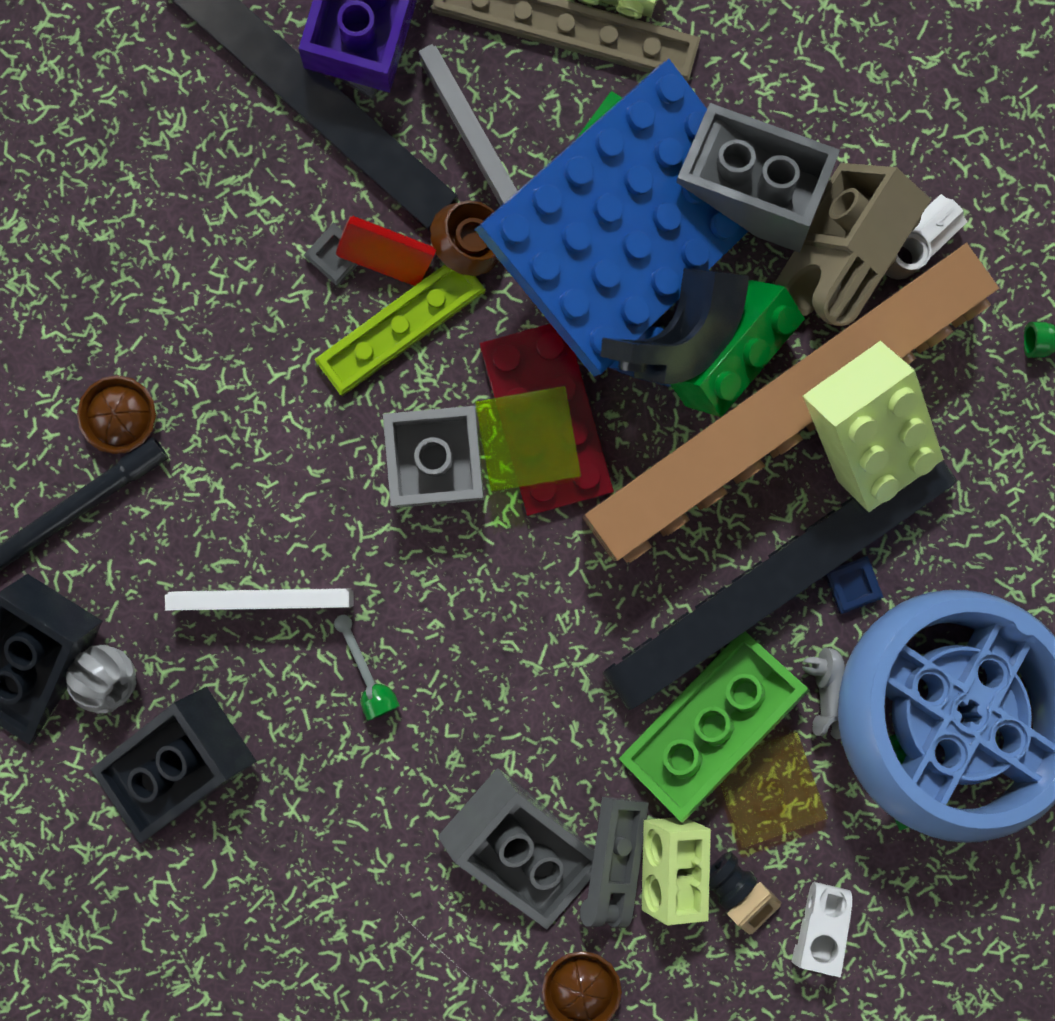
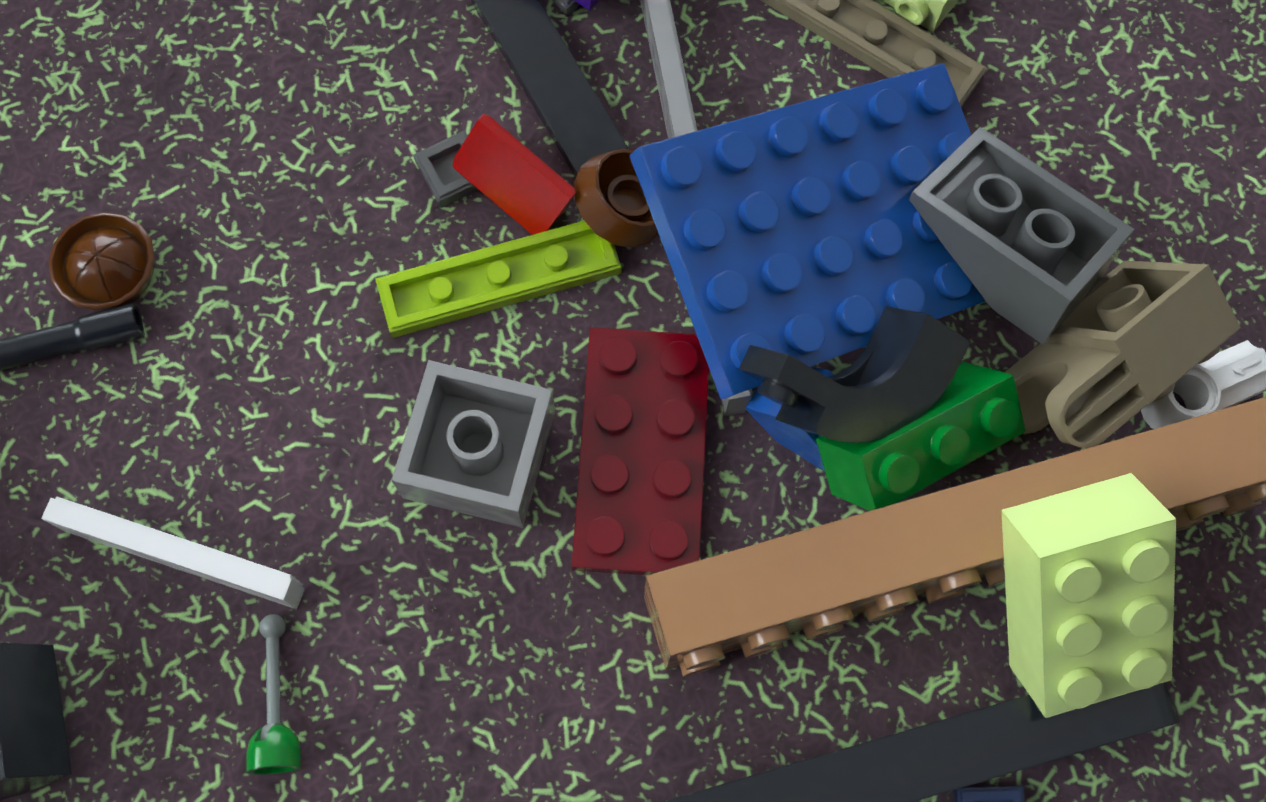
camera: 20 degrees right, 15 degrees down
clear neon green tile [475,386,581,492] -> none

